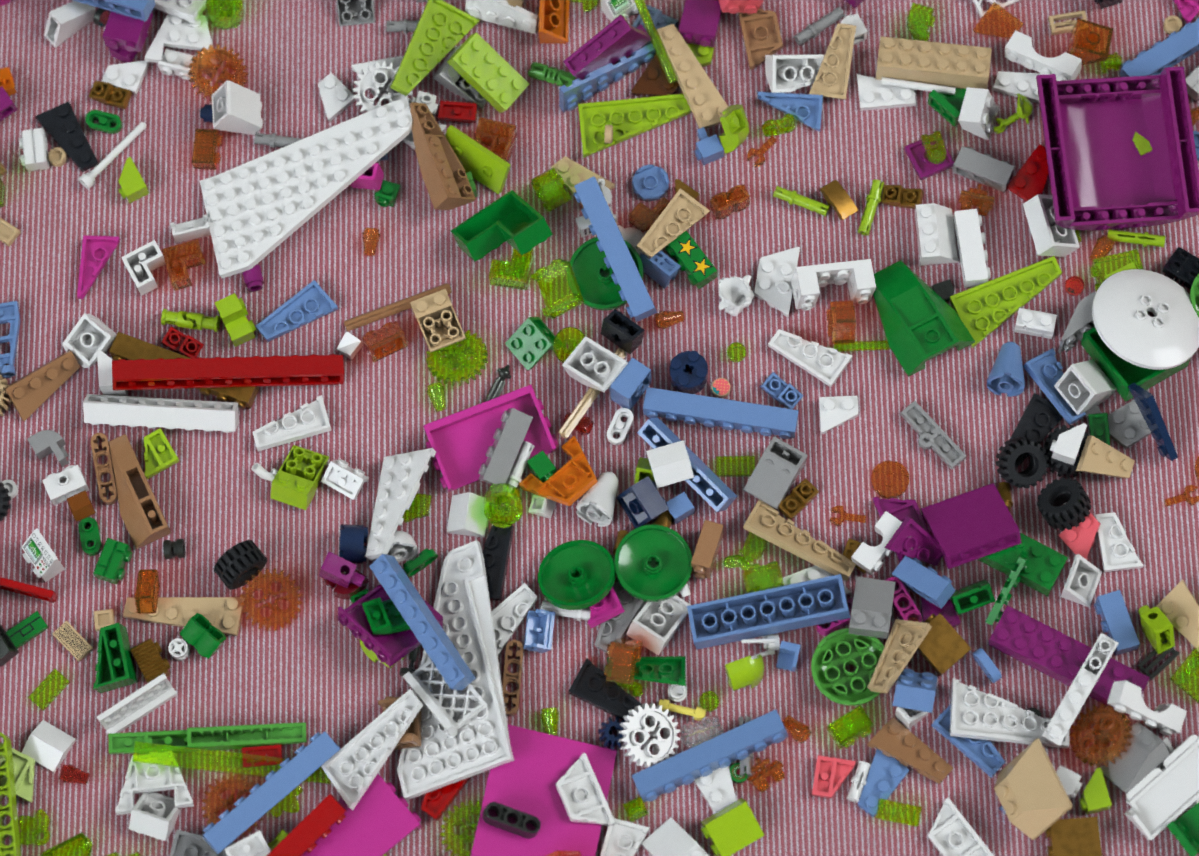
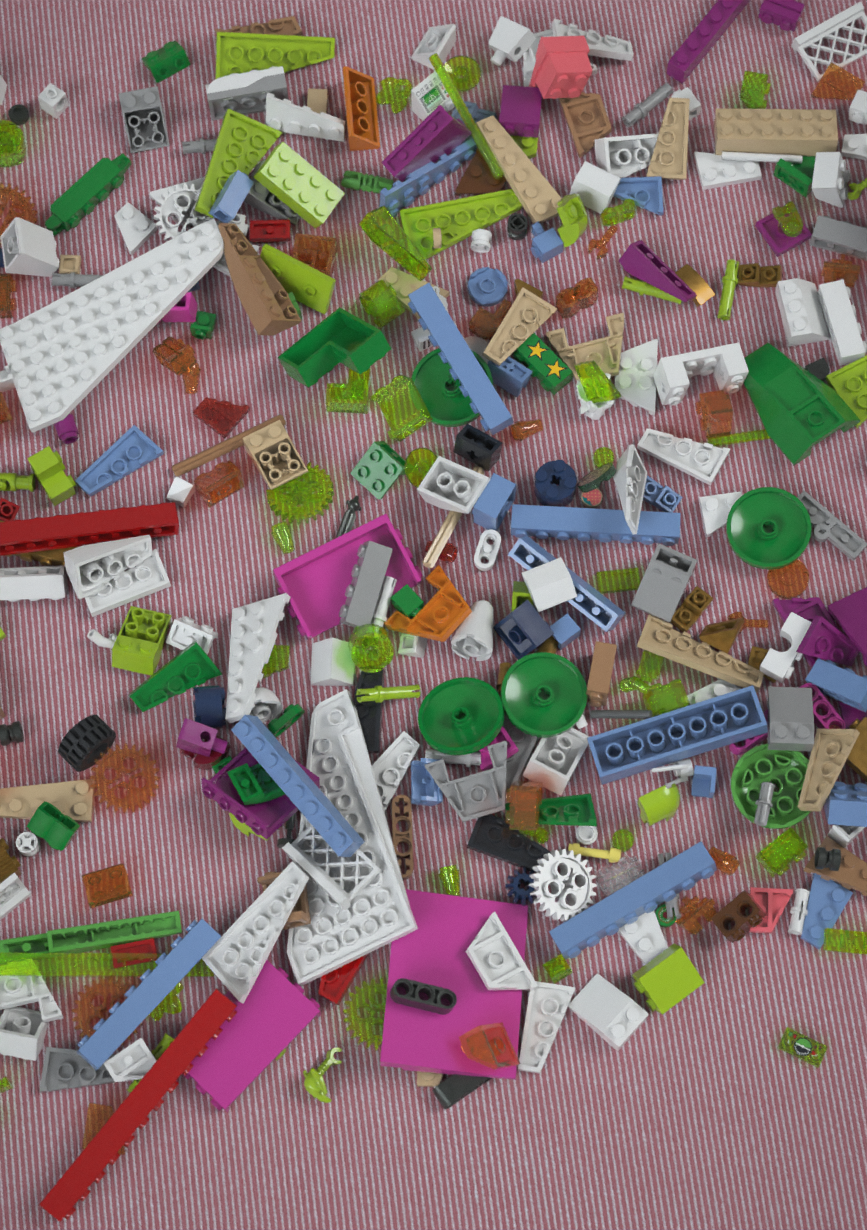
camera: 10 degrees left, 0 degrees up
none -> green hinge [45,153,132,237]
none -> tan tile [59,255,81,274]
none -> white wedge [63,535,153,599]
none -> clear orange bracket [81,863,133,909]
none -> green wing [128,641,222,712]
none -> clear orange brick [152,336,197,376]
none -> clear red wing [193,397,250,439]
none -> medium blue brick [209,170,254,223]
none -> lime pin [356,684,421,703]
none -> clear neon green wedge [359,206,432,281]
none -> light grey wing [425,741,507,822]
none -> white wheel [470,229,492,253]
none -> pearl dark grey wheel [507,213,528,241]
none -> tan wing [546,313,625,381]
none -> white slope [569,161,621,215]
none -> clear neon green wing [575,360,621,403]
none -> clear green tile [577,463,616,493]
none -> dark grey bar [590,710,652,719]
none -> white wedge [613,444,647,535]
none -> magenta slope [618,240,697,302]
none -> pearl gold slope [699,618,744,654]
none -> reddish brown brick [711,890,766,943]
none -> green dish [726,487,811,570]
none -> light grey axle [754,782,775,826]
none -> pearl dark grey wheel [814,847,841,871]

